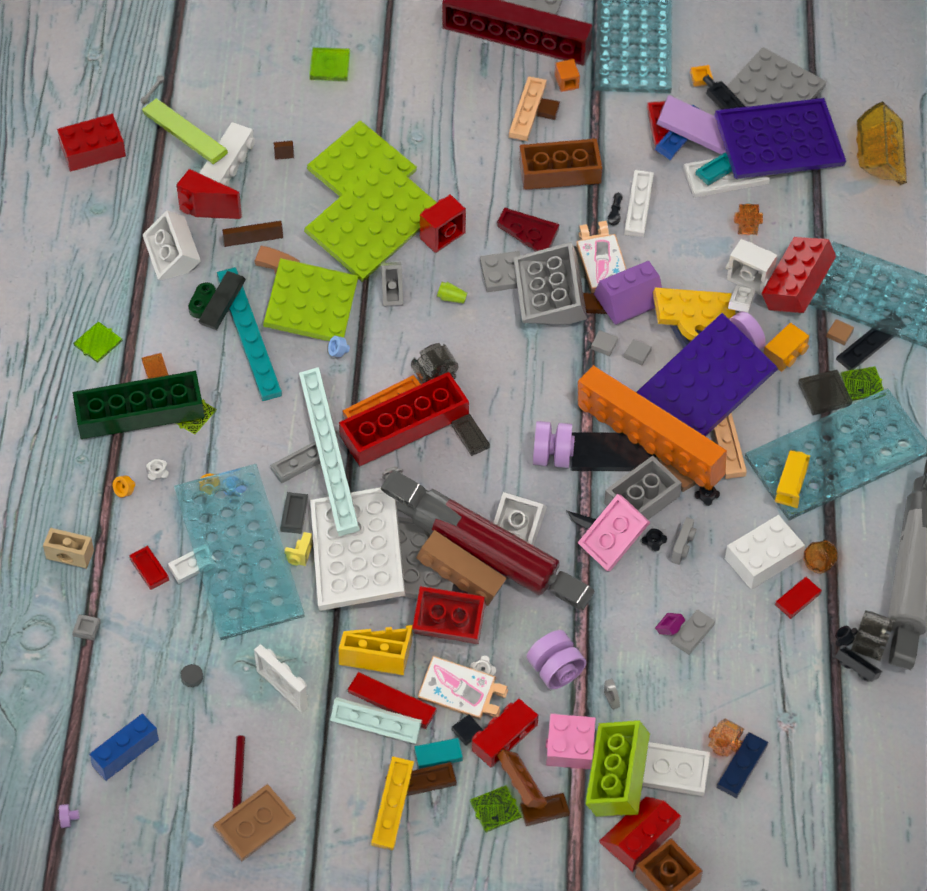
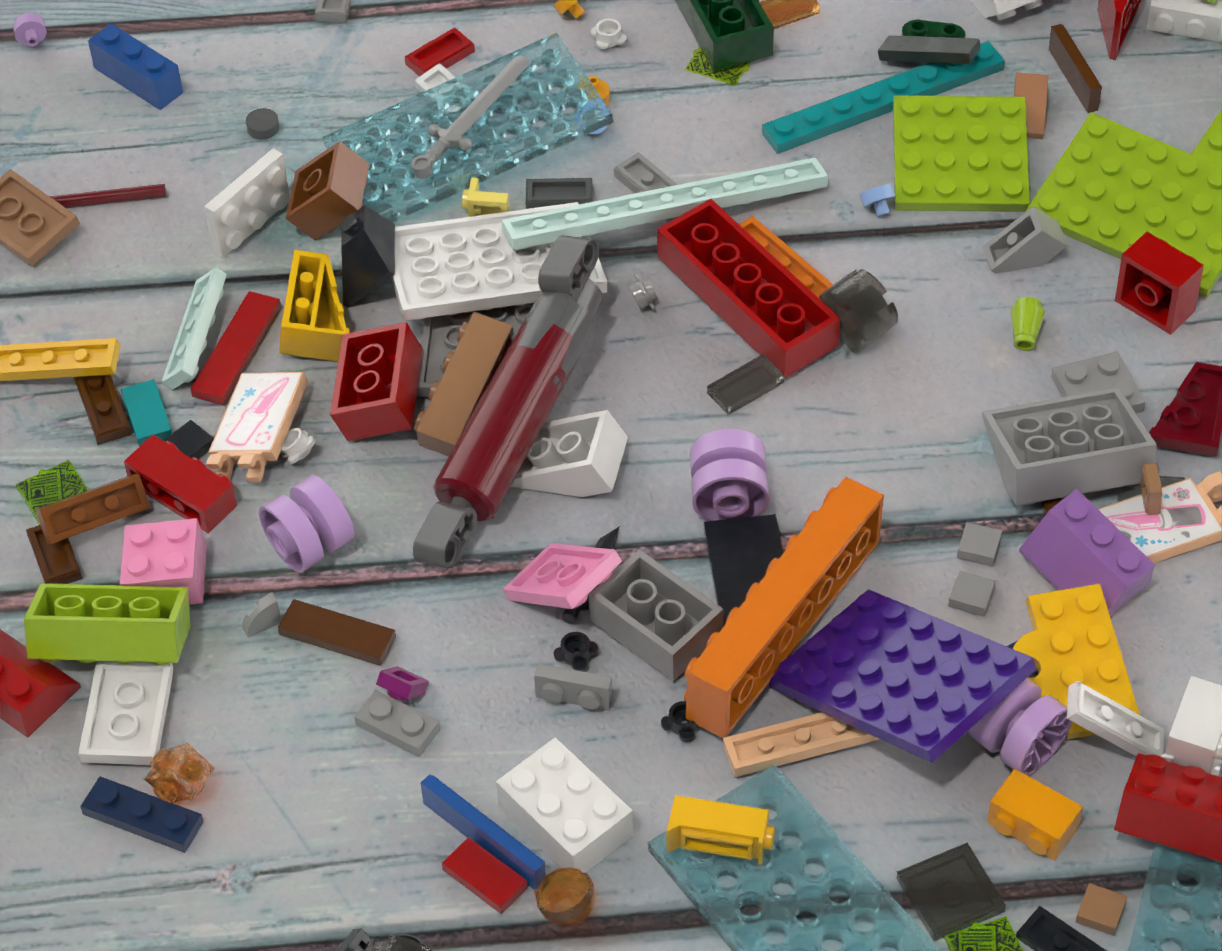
camera: 85 degrees right, 5 degrees down
none -> reddish brown tile [278,599,396,666]
none -> dark orange brick [285,141,369,240]
none -> black slope [341,205,395,308]
none -> light grey sword [411,56,529,179]
none -> blue tile [420,774,546,892]
none -> medium nougat tile [1140,463,1162,515]

